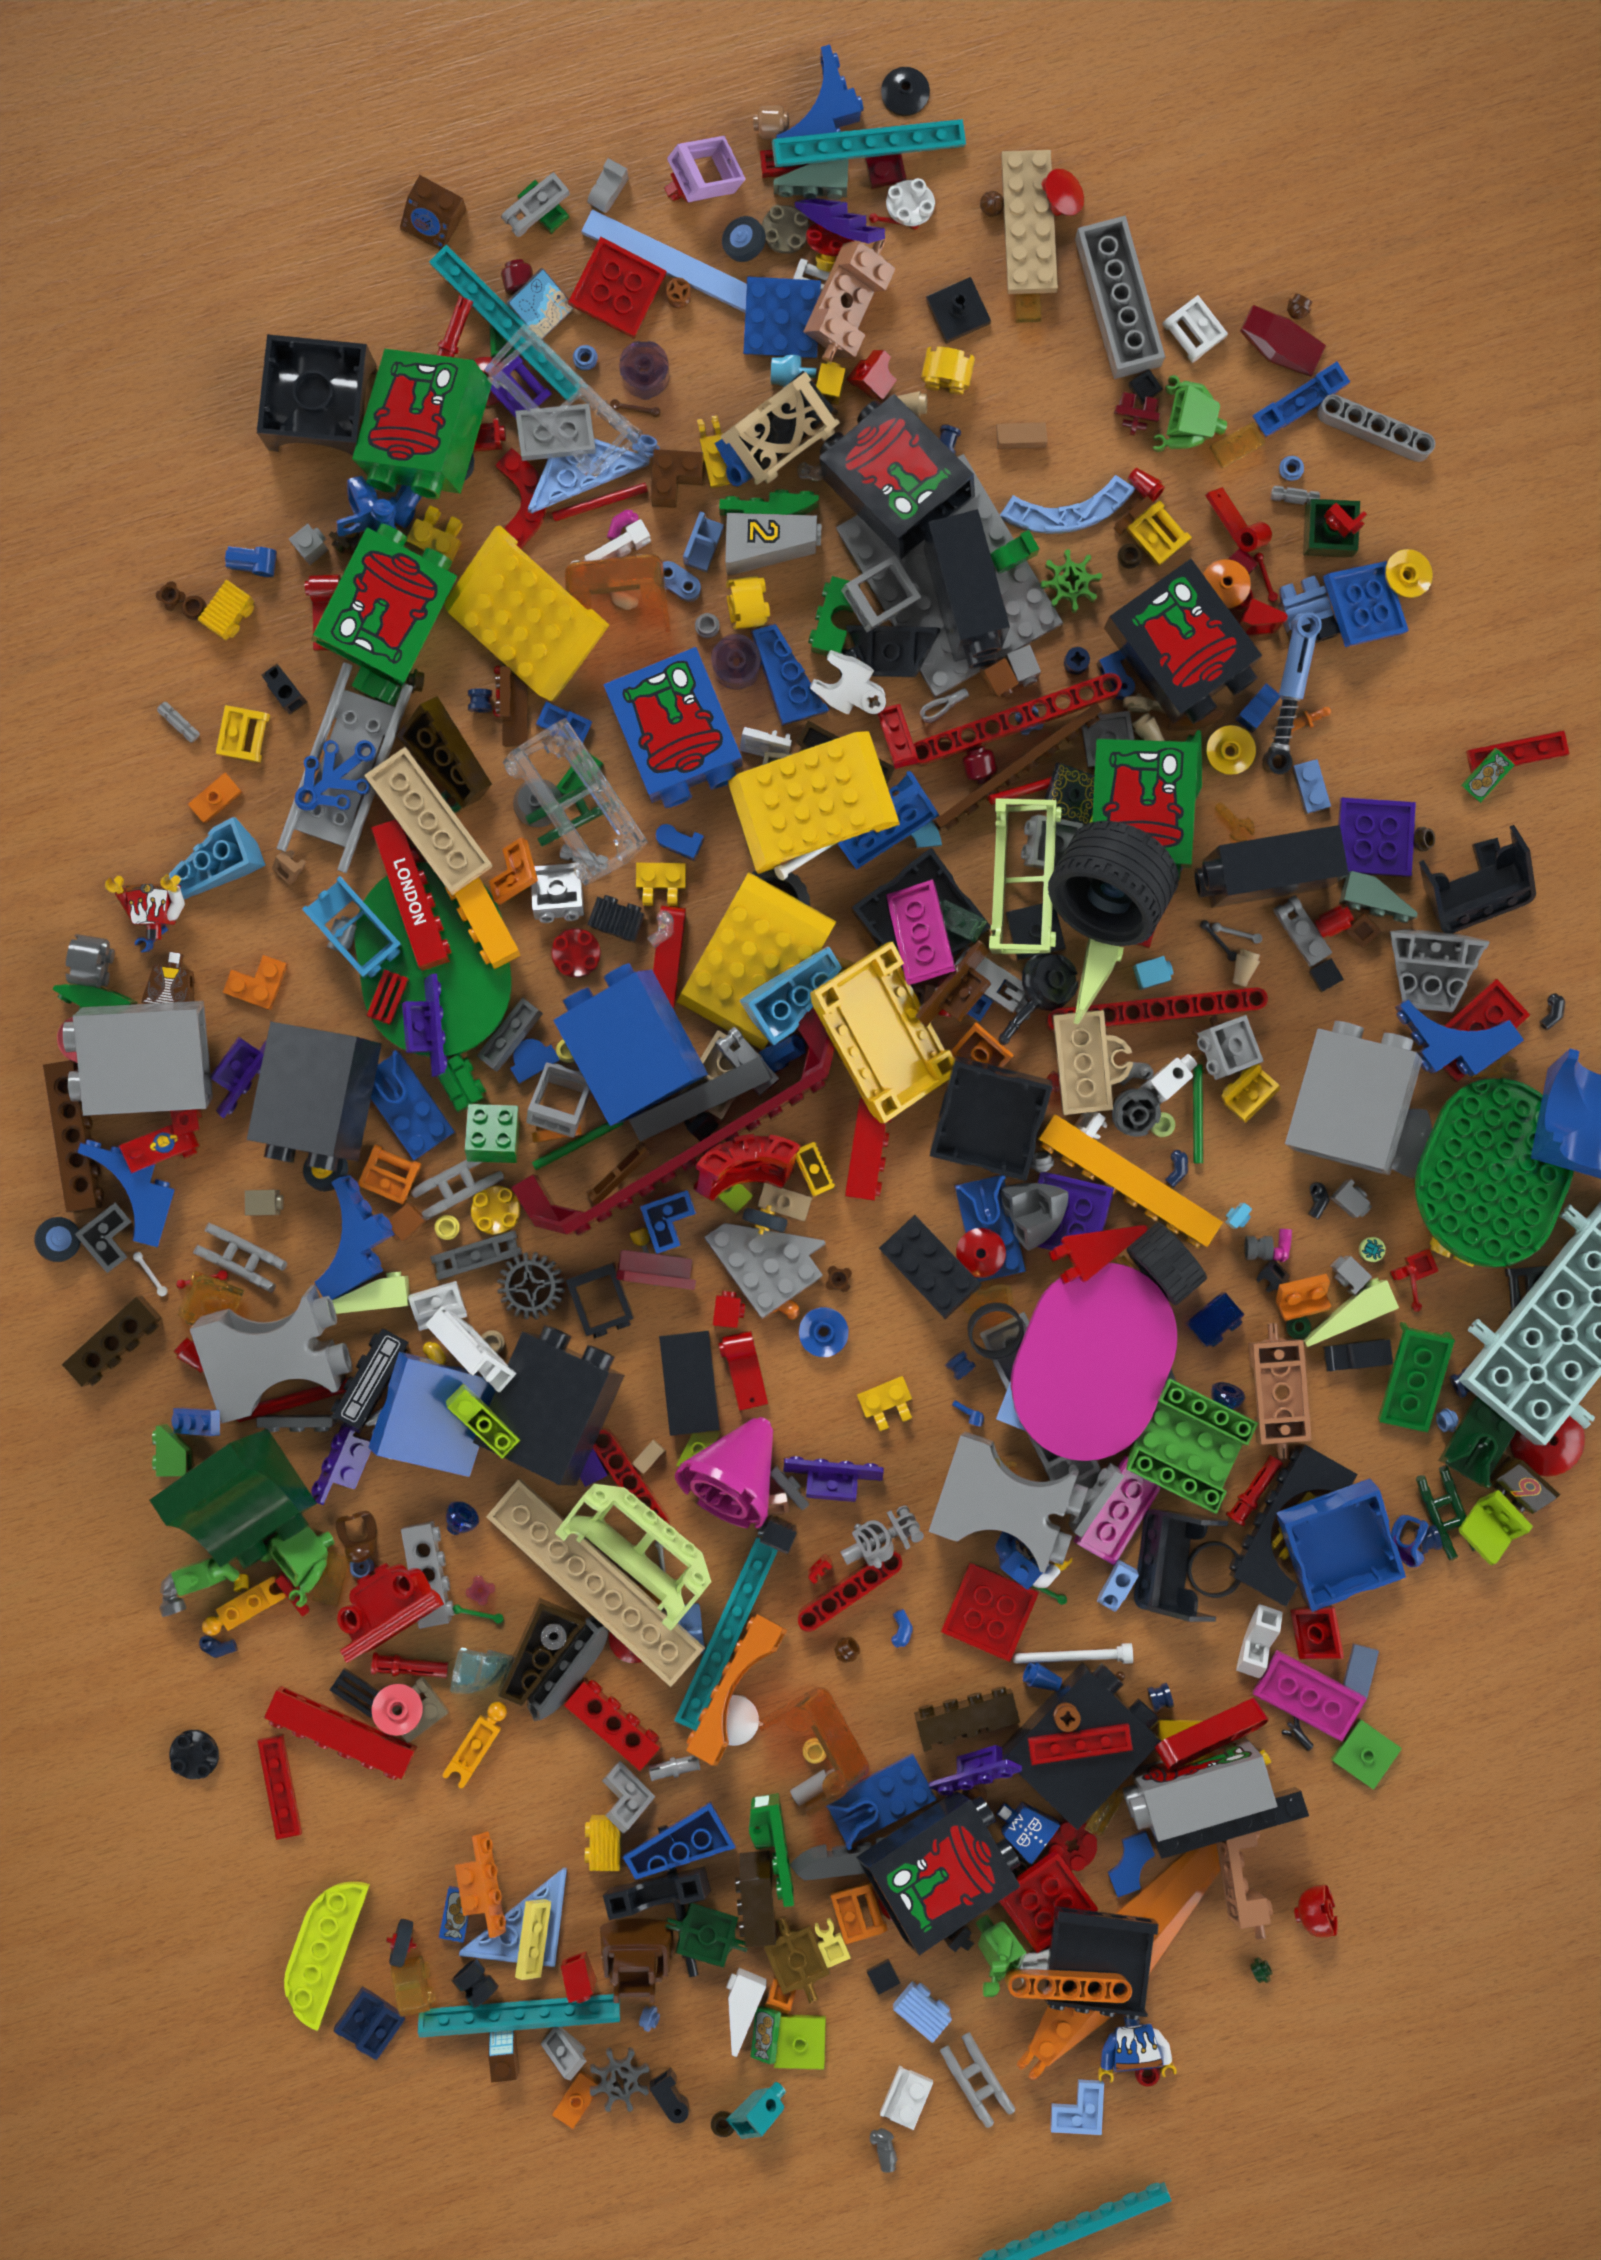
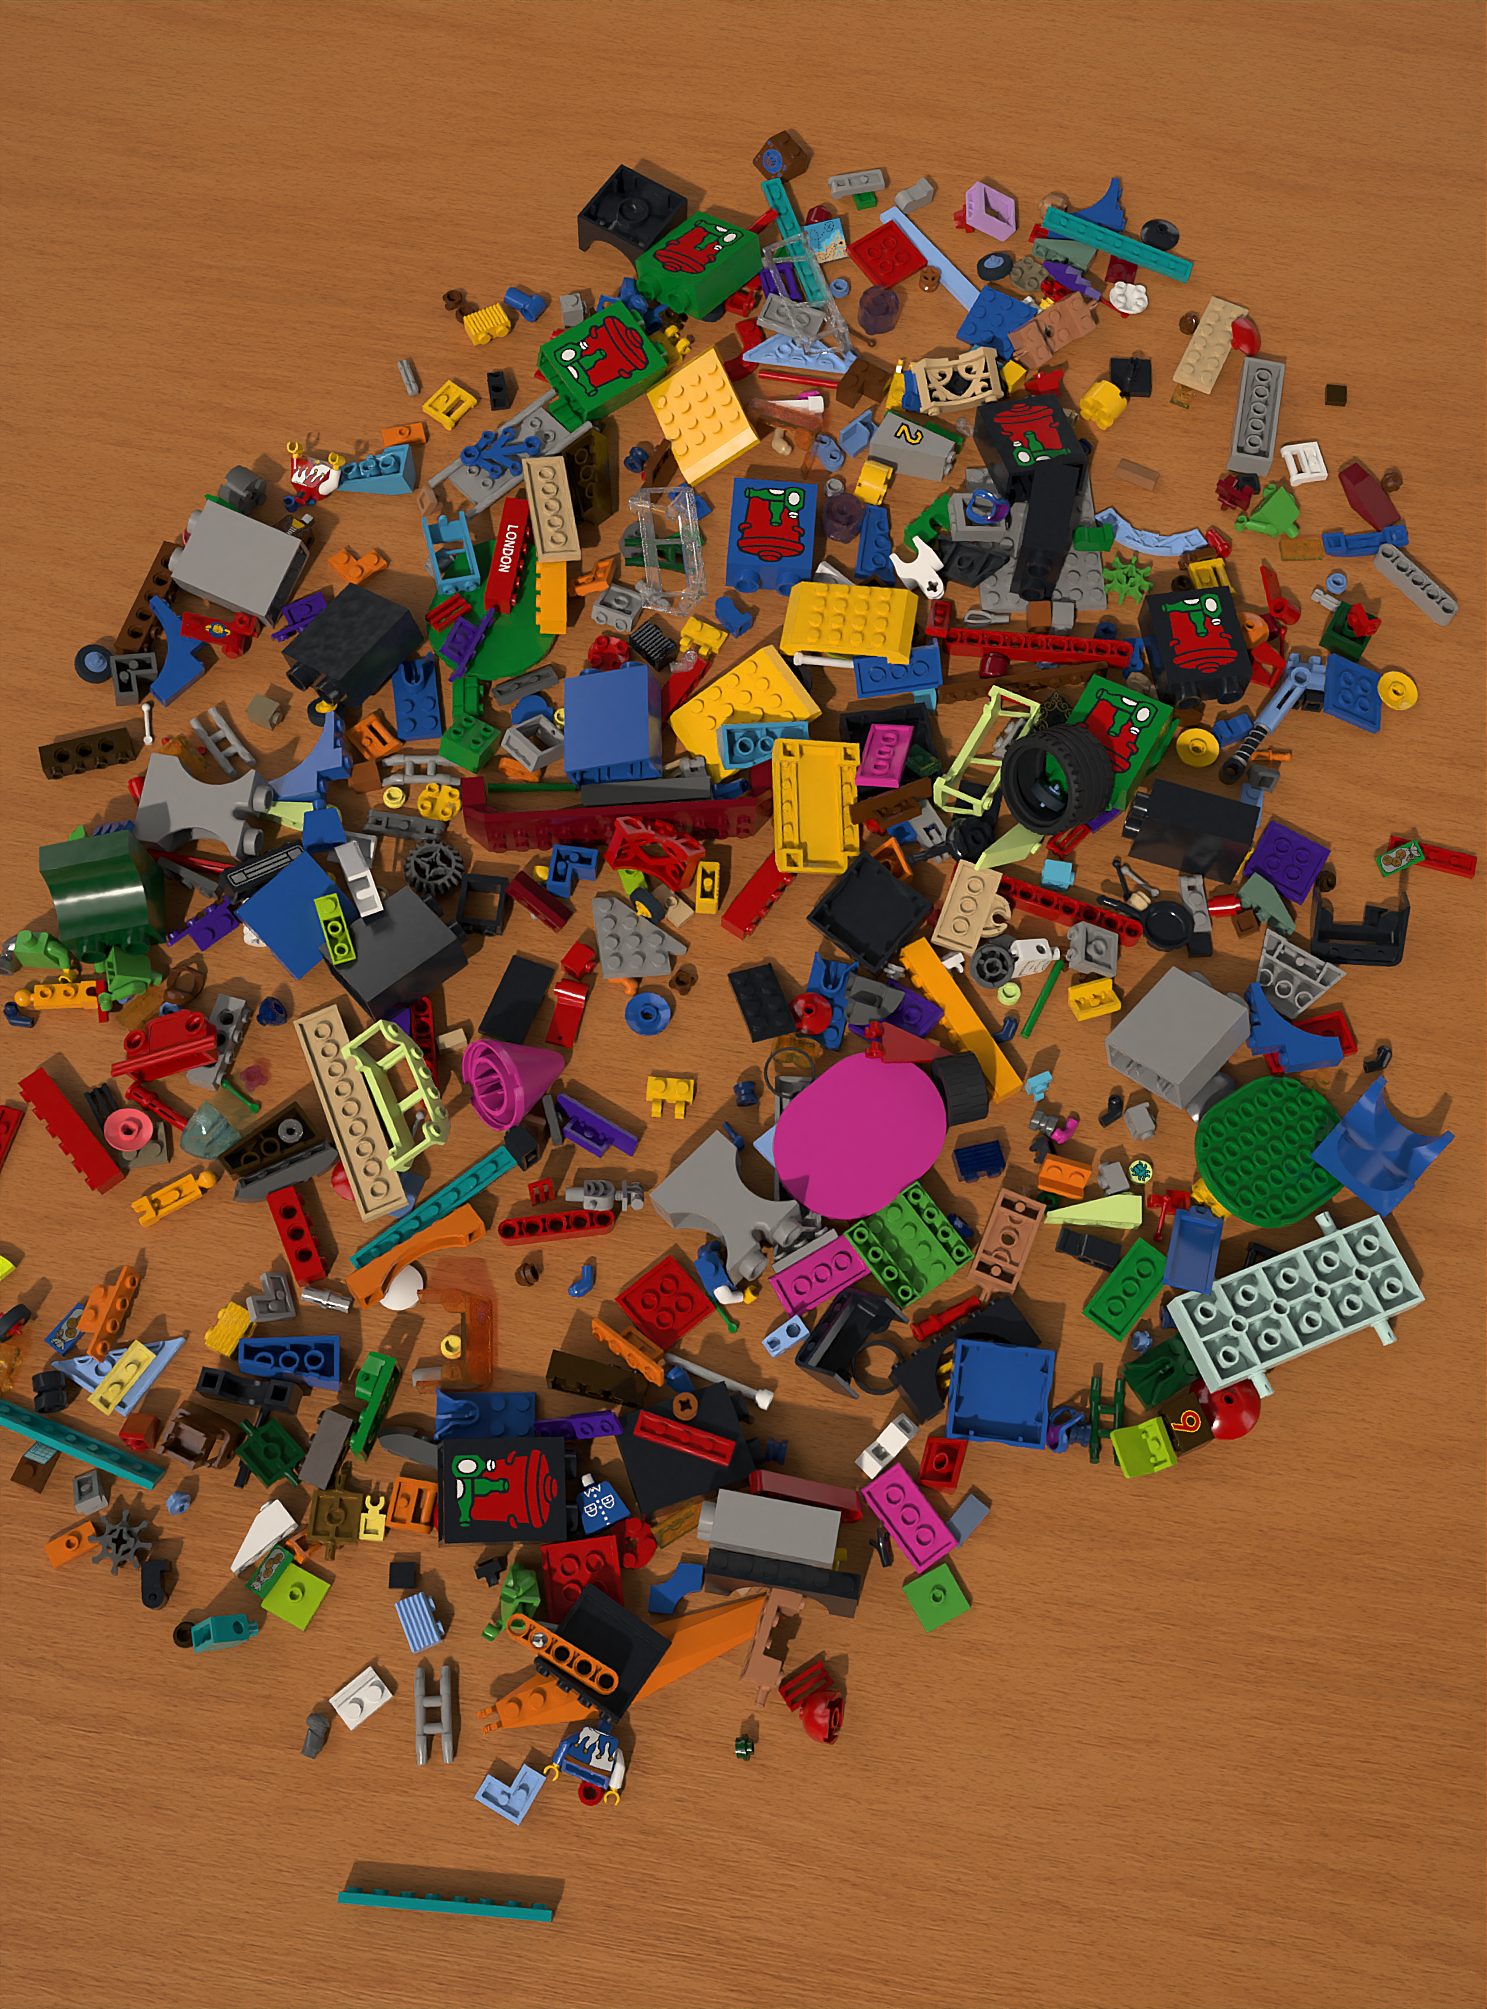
camera: 25 degrees right, 20 degrees down
none -> blue torso [302,799,347,854]
none -> orange bracket [592,1317,664,1386]
none -> dark brown plate [658,307,681,328]
none -> red tile [778,1661,834,1712]
none -> blue piece [966,488,1010,524]
none -> black piece [1096,895,1194,952]
none -> blue piece [1162,1205,1224,1295]
none -> dark grey brick [1247,764,1281,793]
none -> dark brown tile [1325,384,1347,407]

